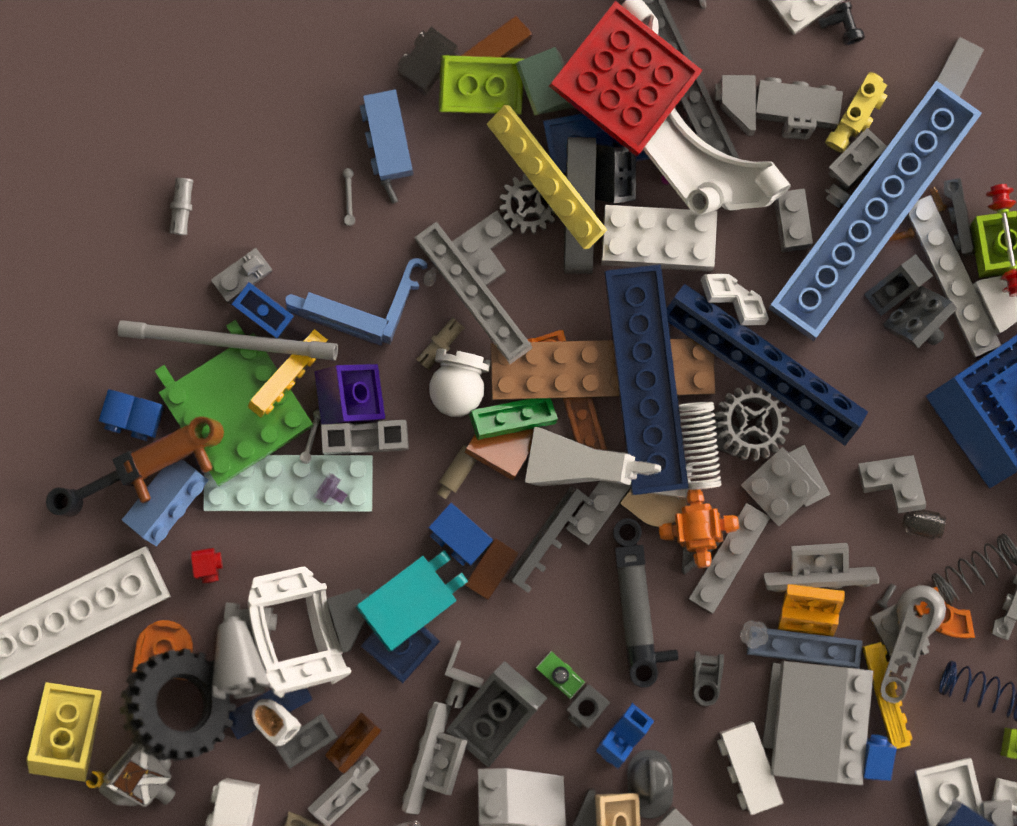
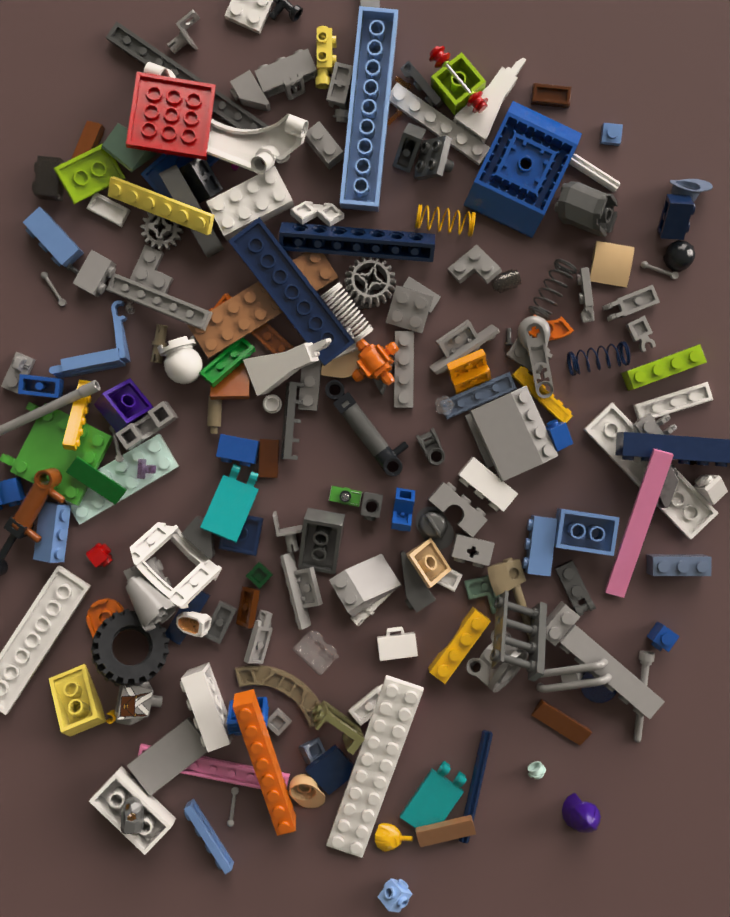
camera: 25 degrees left, 5 degrees up
none -> green slope [66,456,127,505]
none -> light grey brick [73,250,117,297]
none -> white tile [86,193,130,227]
none -> dark green plate [246,561,273,589]
none -> white plate [263,394,282,414]
none -> yellow piece [415,204,476,237]
none -> light grey arch [428,482,487,537]

